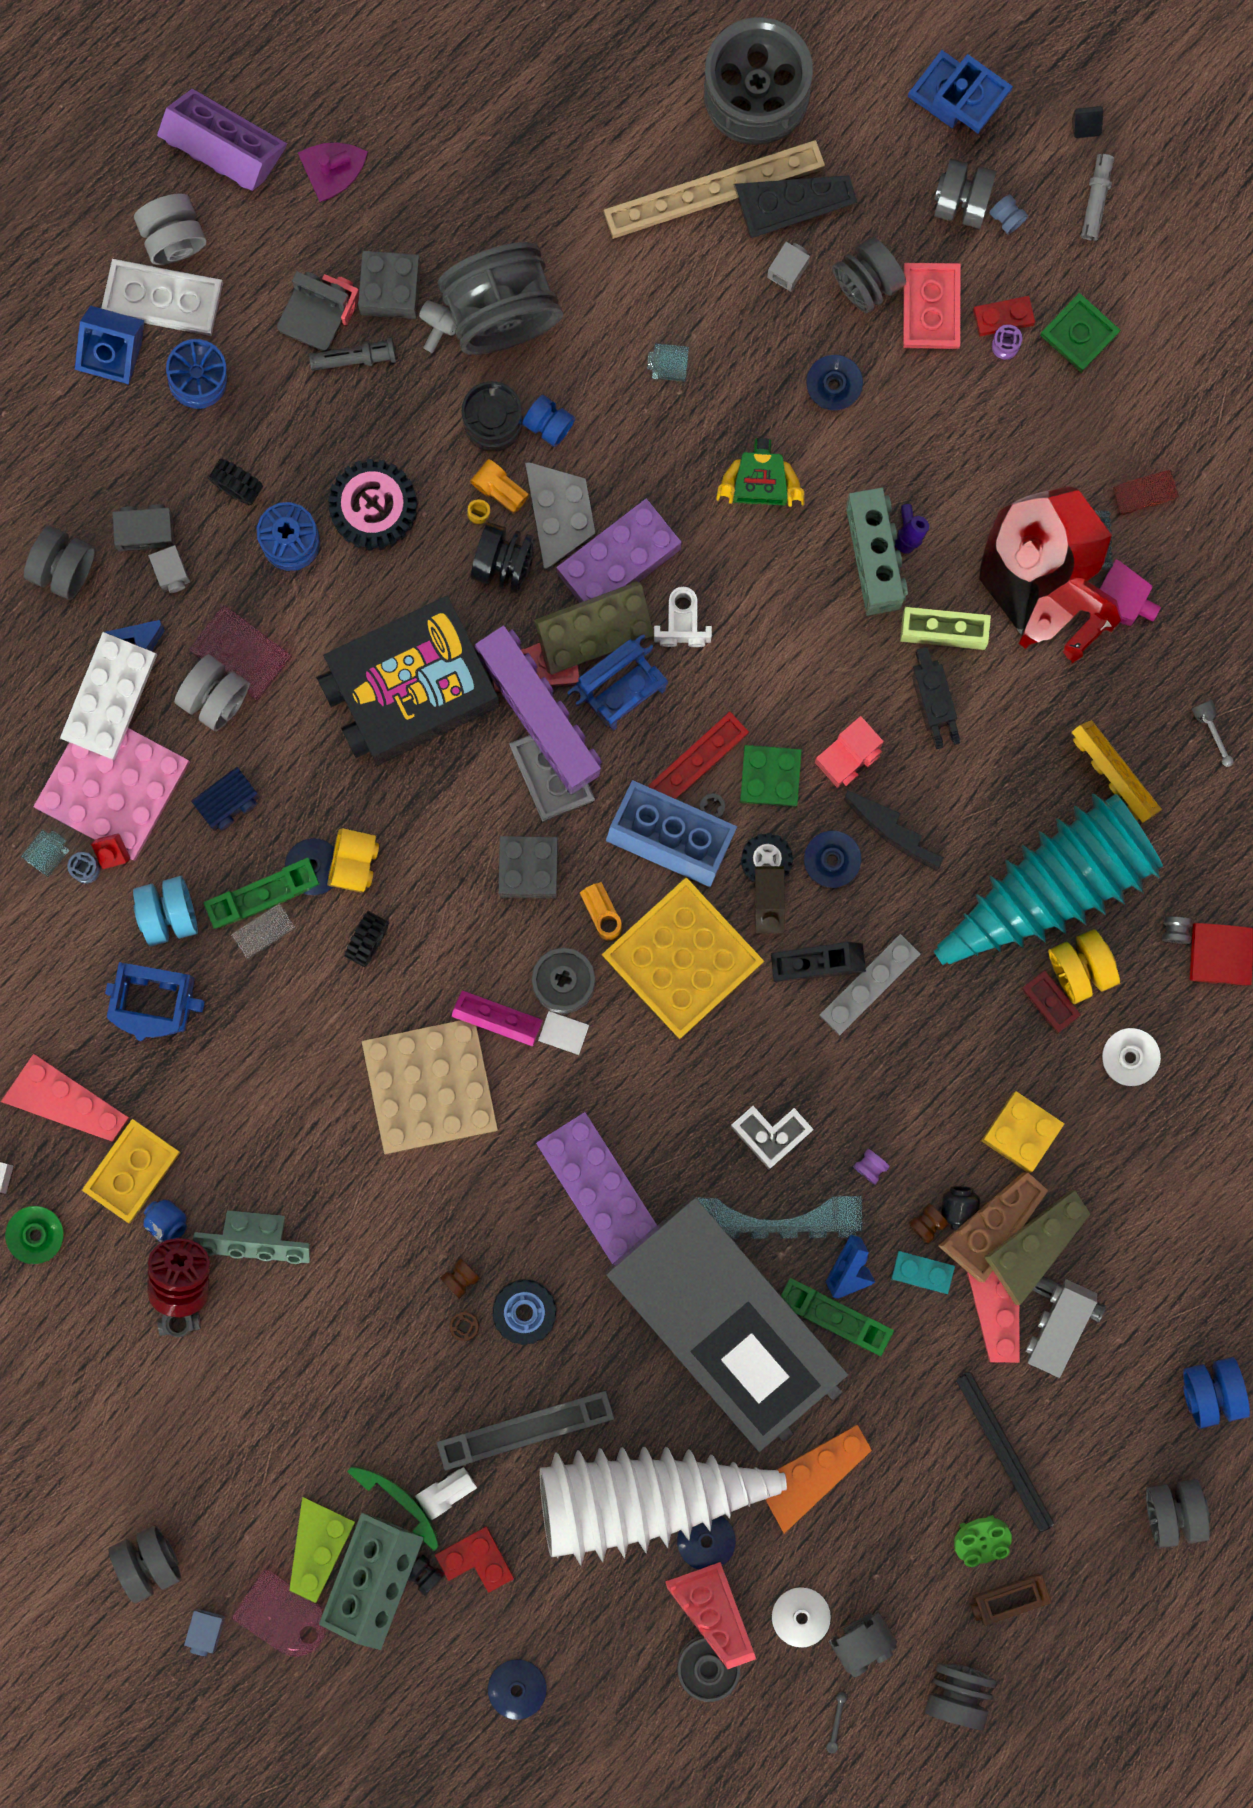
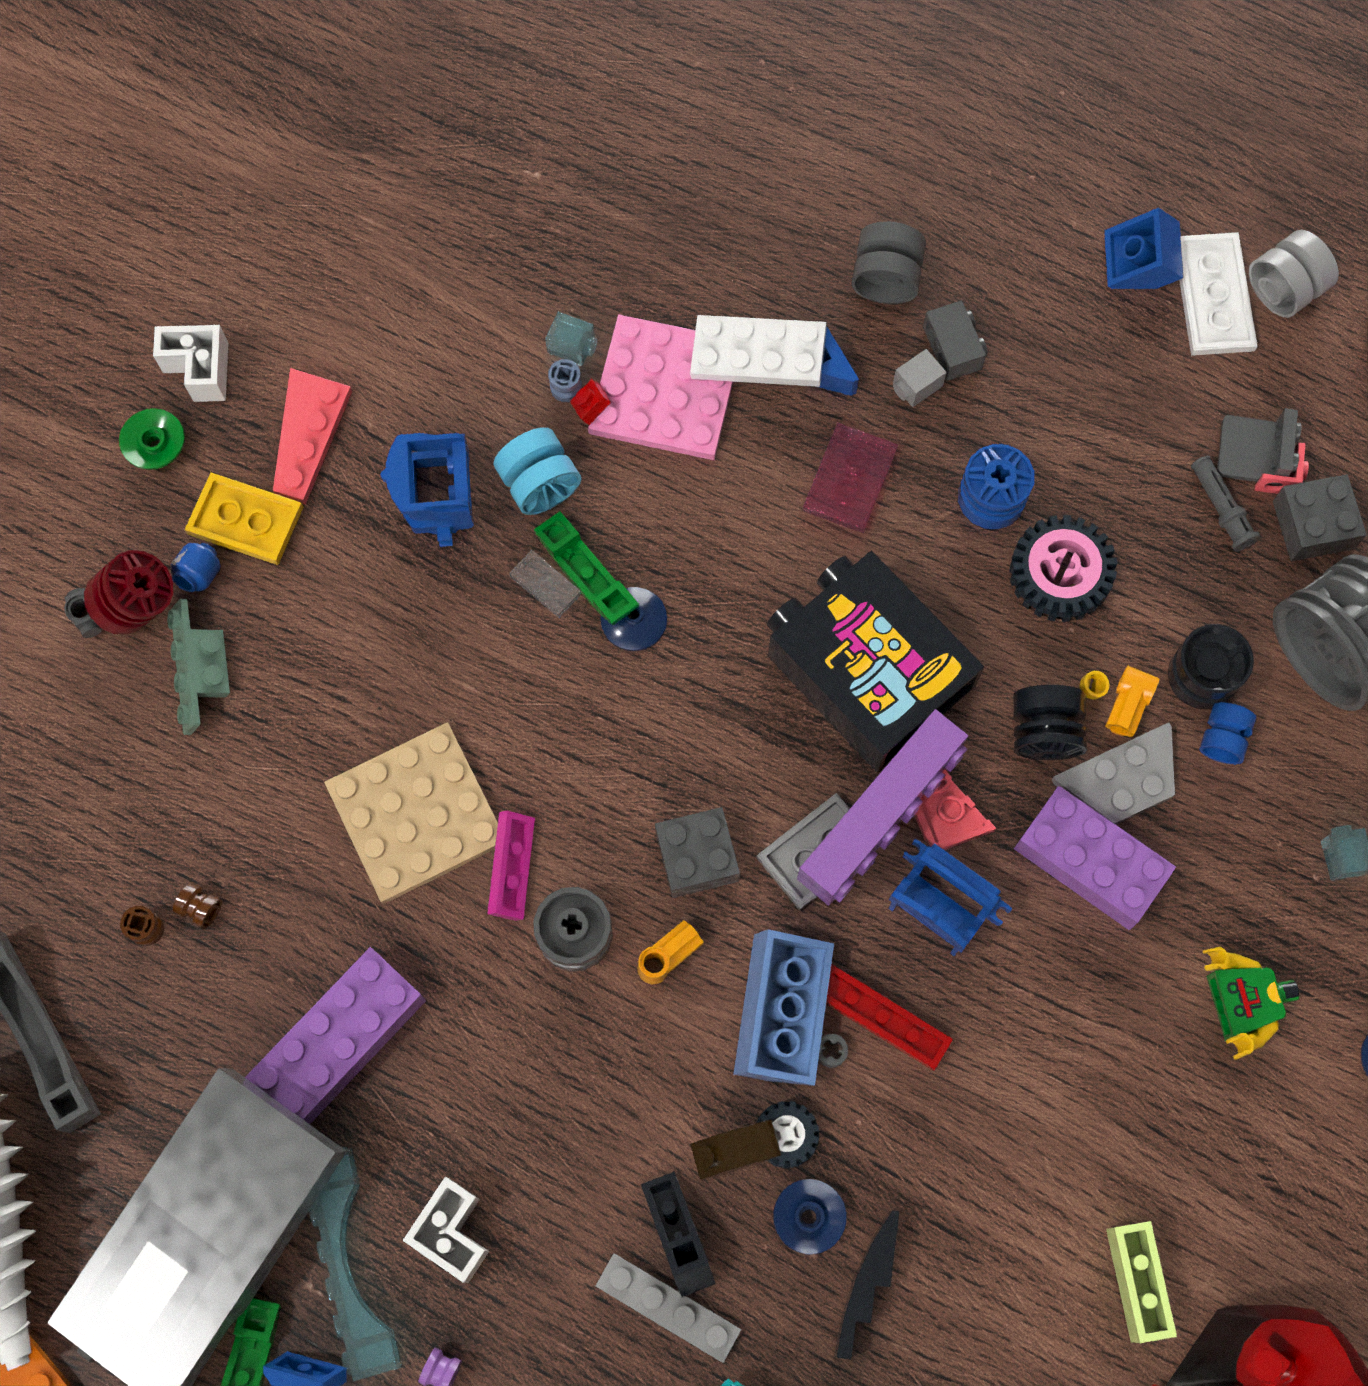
camera: 75 degrees right, 10 degrees down
blue wheel [166,339,227,409] -> none
light grey wheel [174,654,250,732] -> none
dark blue brick [191,767,260,831] -> none
black tyre [208,458,263,505] -> none
yellow brick [327,828,379,893] -> none
black tyre [344,911,389,967] -> none
light grey piece [419,300,457,353] -> none
black wheel [492,1279,557,1345] -> none
olive plate [534,581,654,675] -> none
white sticker [538,1011,589,1055] -> none
yellow plate [602,877,764,1040] -> none
white pin [654,587,712,647] -> none
green plate [740,745,802,807] -> none
coral brick [815,716,884,788] -> none
sand green brick [846,487,908,616] -> none
dark purple piece [895,504,929,554] -> none
black hinge [912,647,960,749] -> none

